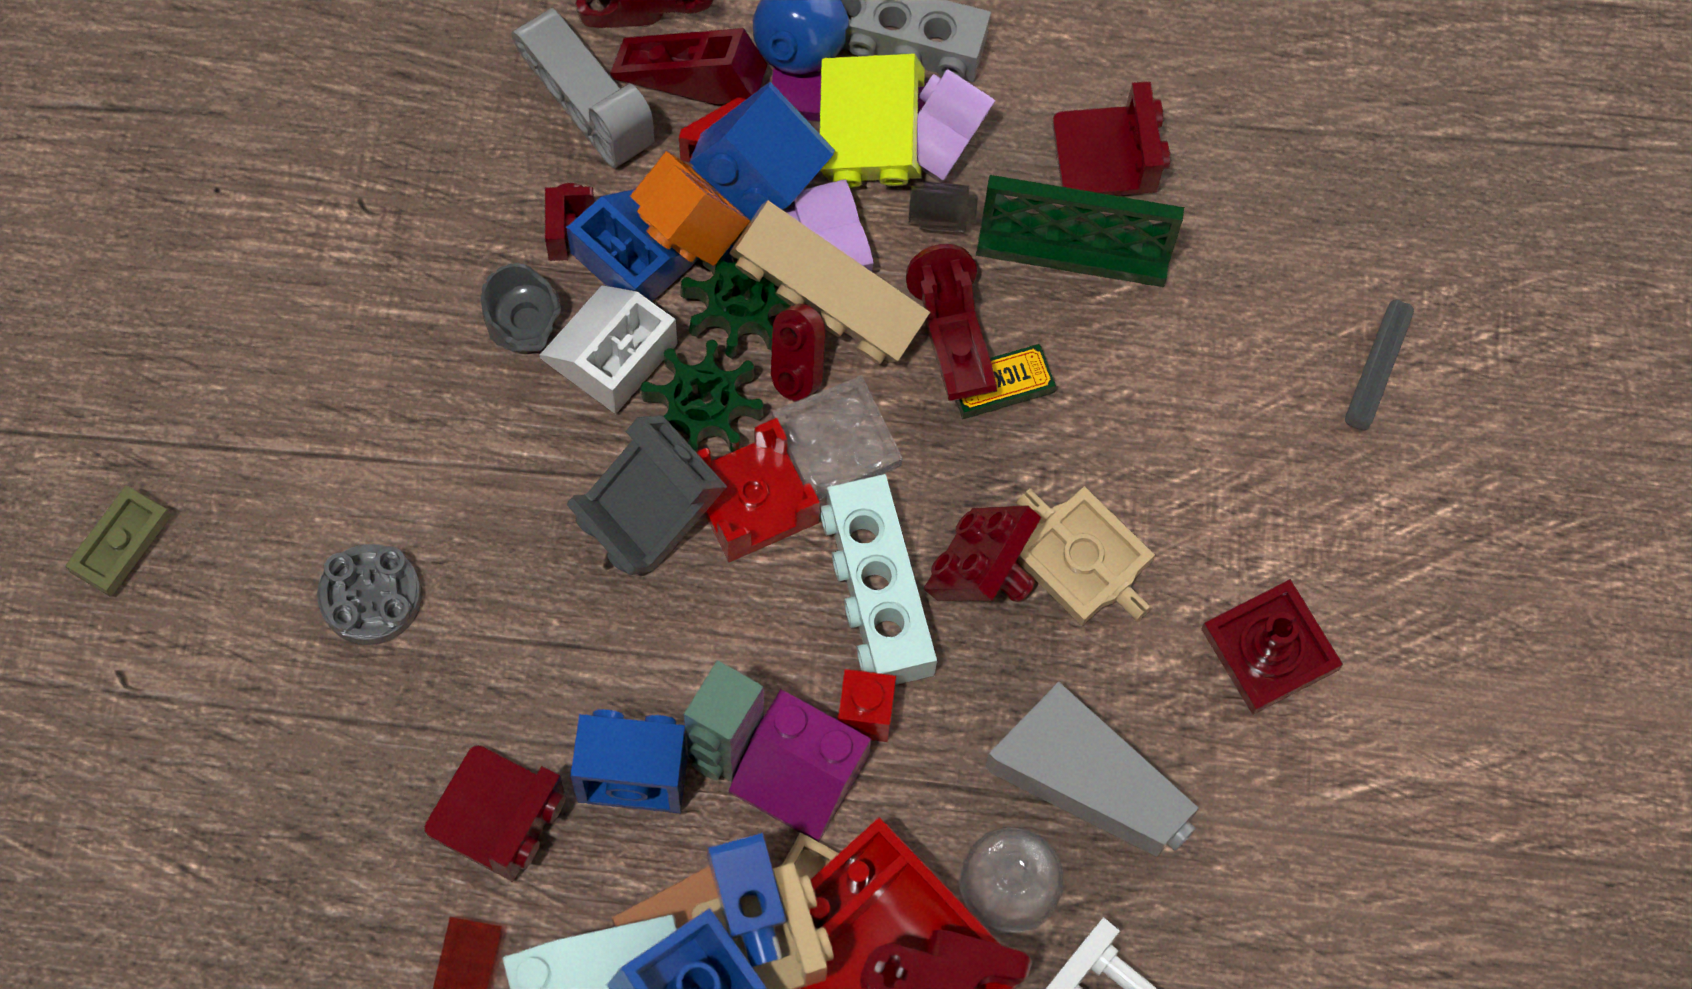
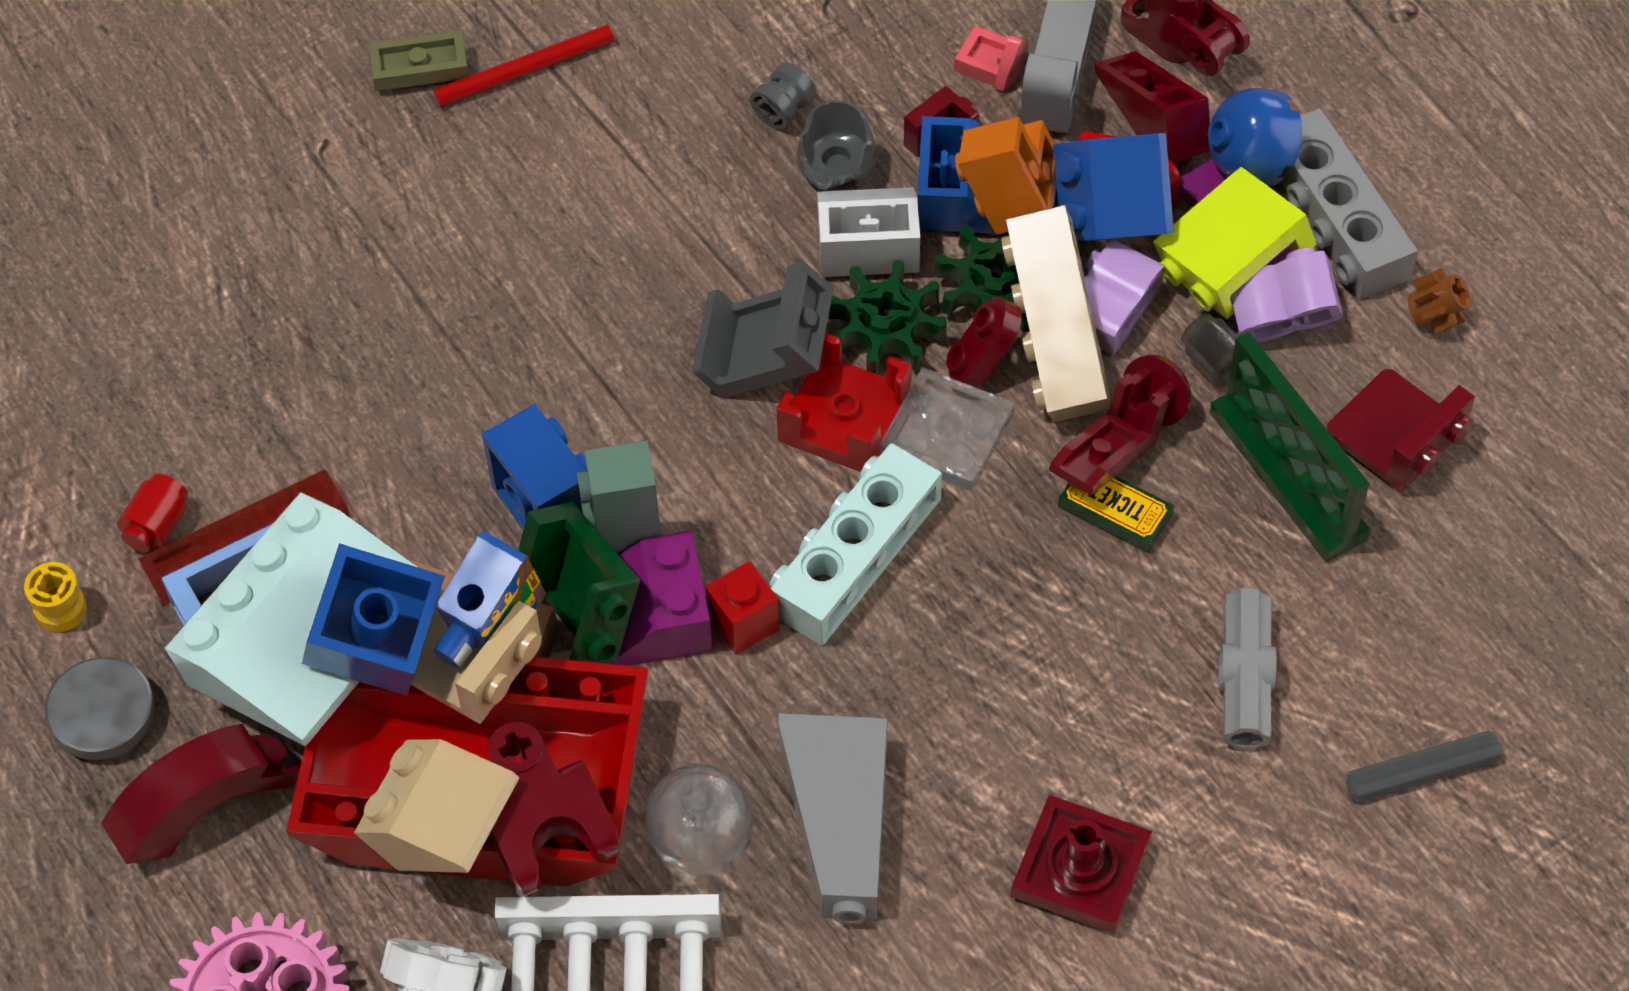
camera: 55 degrees right, 10 degrees down
flat silver tile [317,544,421,645] -> none
dark red bracket [424,745,566,882] -> none
dark red plate [923,505,1042,602] -> none
tan plate [1016,486,1155,626] -> none
none -> red bar [433,24,614,107]
none -> dark green panel [518,502,640,664]
none -> dark grey wheel [750,62,816,130]
none -> coral tile [954,26,1028,93]
none -> light grey piece [1218,588,1277,751]
none -> dark orange gear [1408,268,1471,334]

